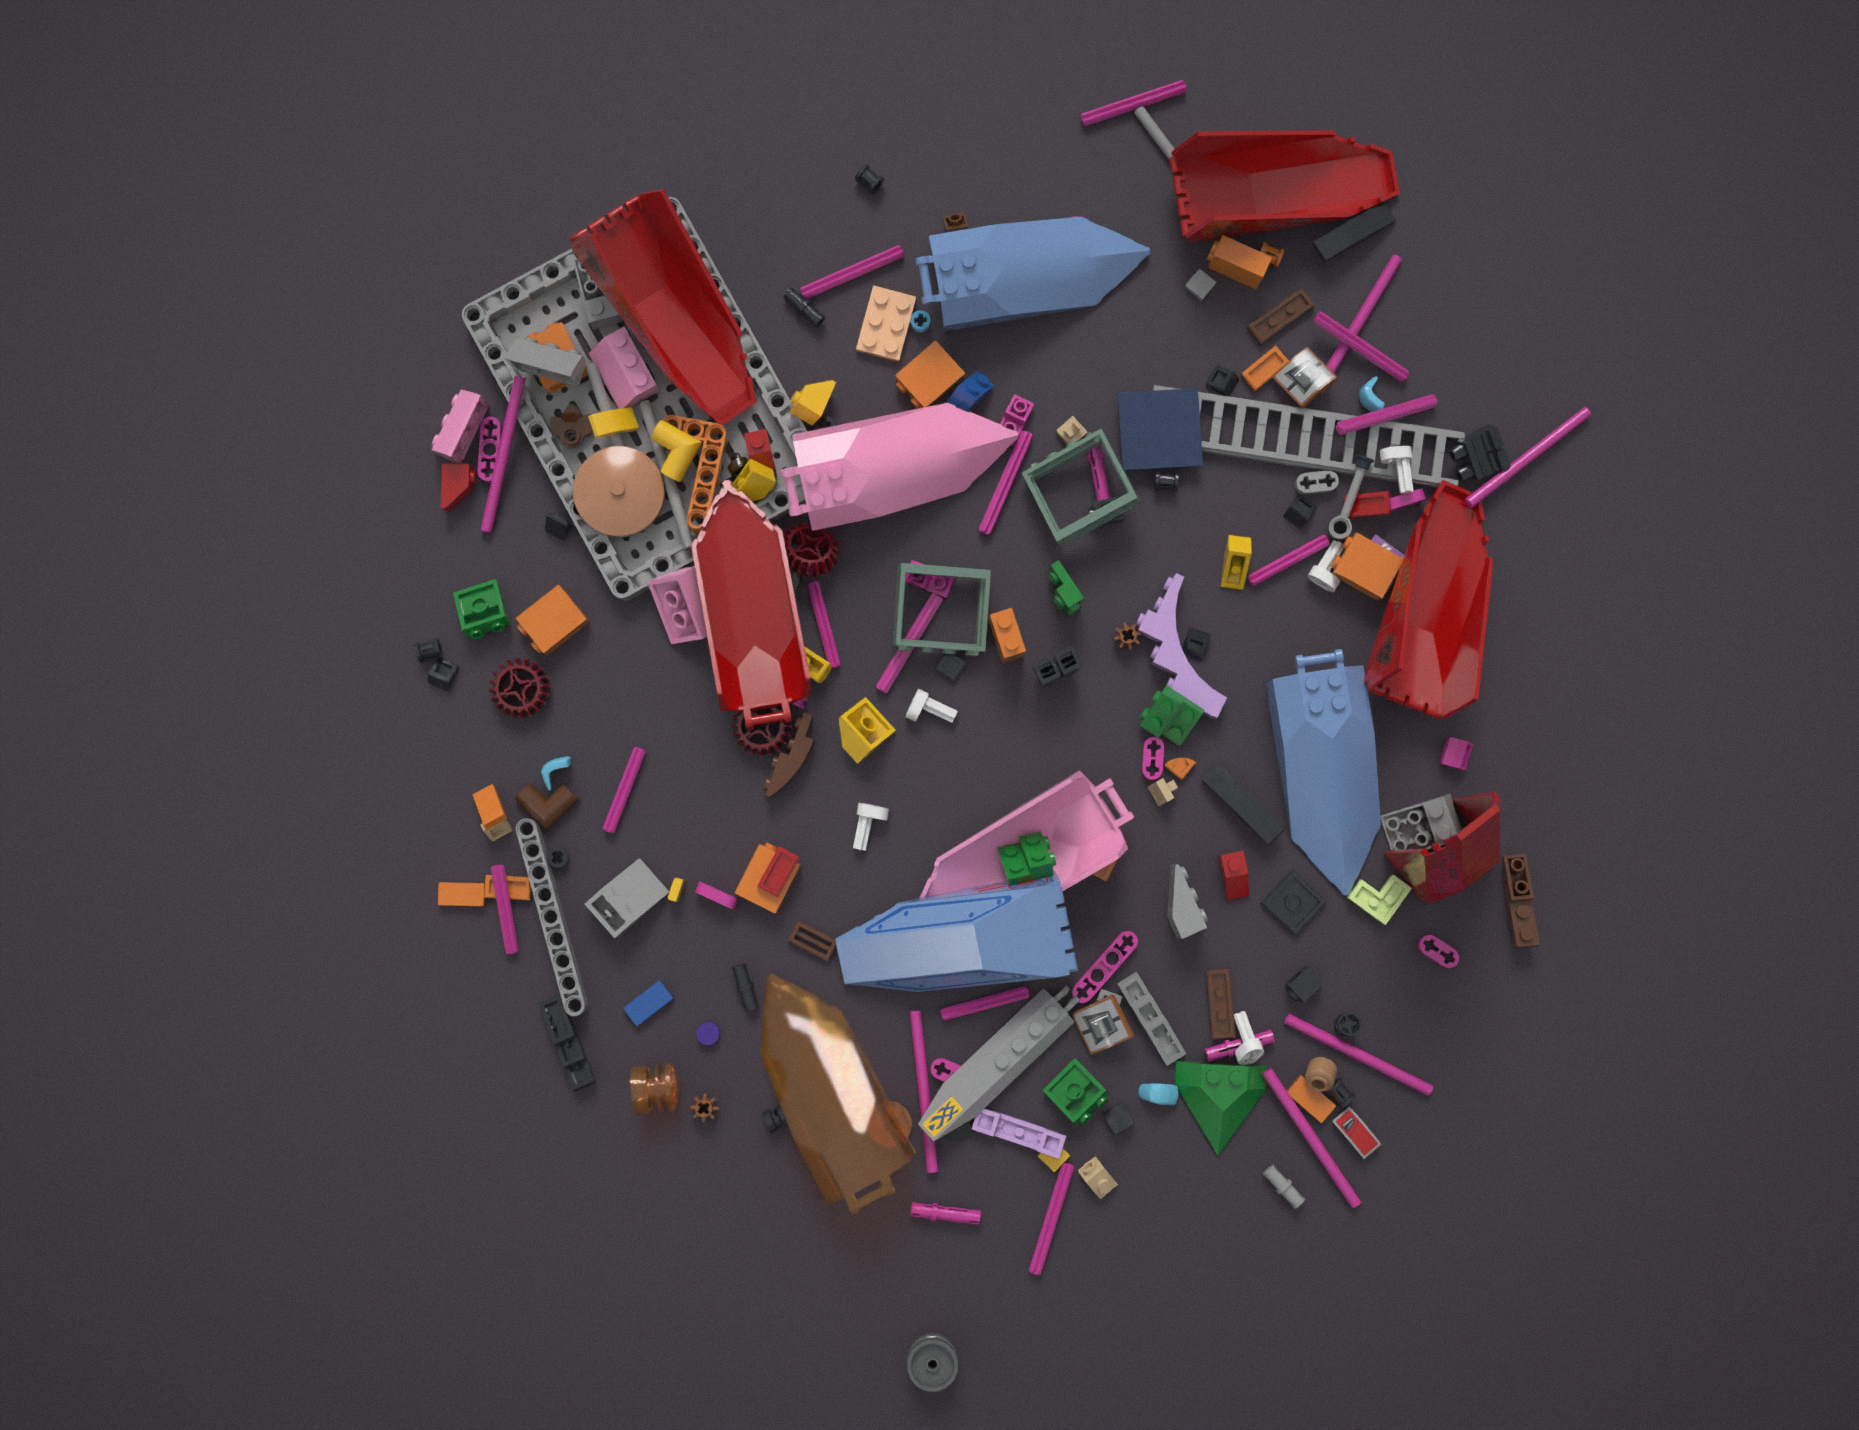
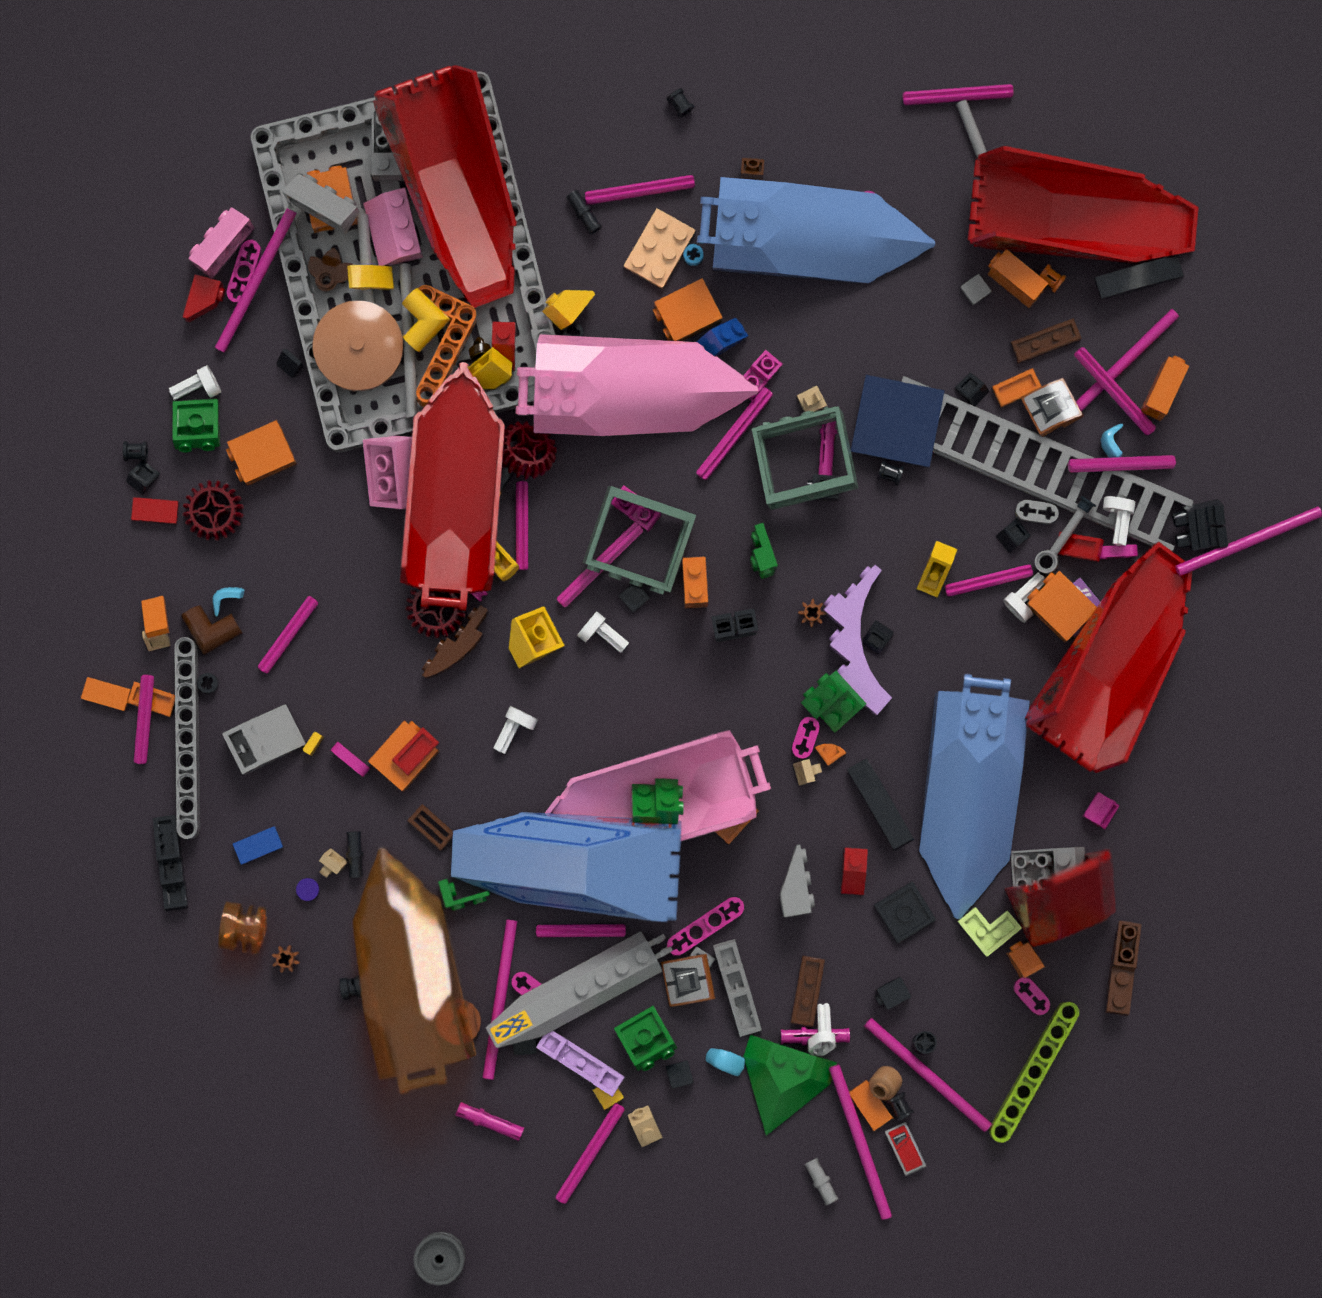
camera: 15 degrees right, 0 degrees up
none -> red tile [131,497,179,524]
none -> white piece [169,365,221,400]
none -> tan tile [319,848,348,878]
none -> green bracket [438,879,490,911]
none -> lime beam [989,1002,1079,1143]
none -> orange slope [1006,941,1044,978]
none -> orange brick [1141,356,1189,421]

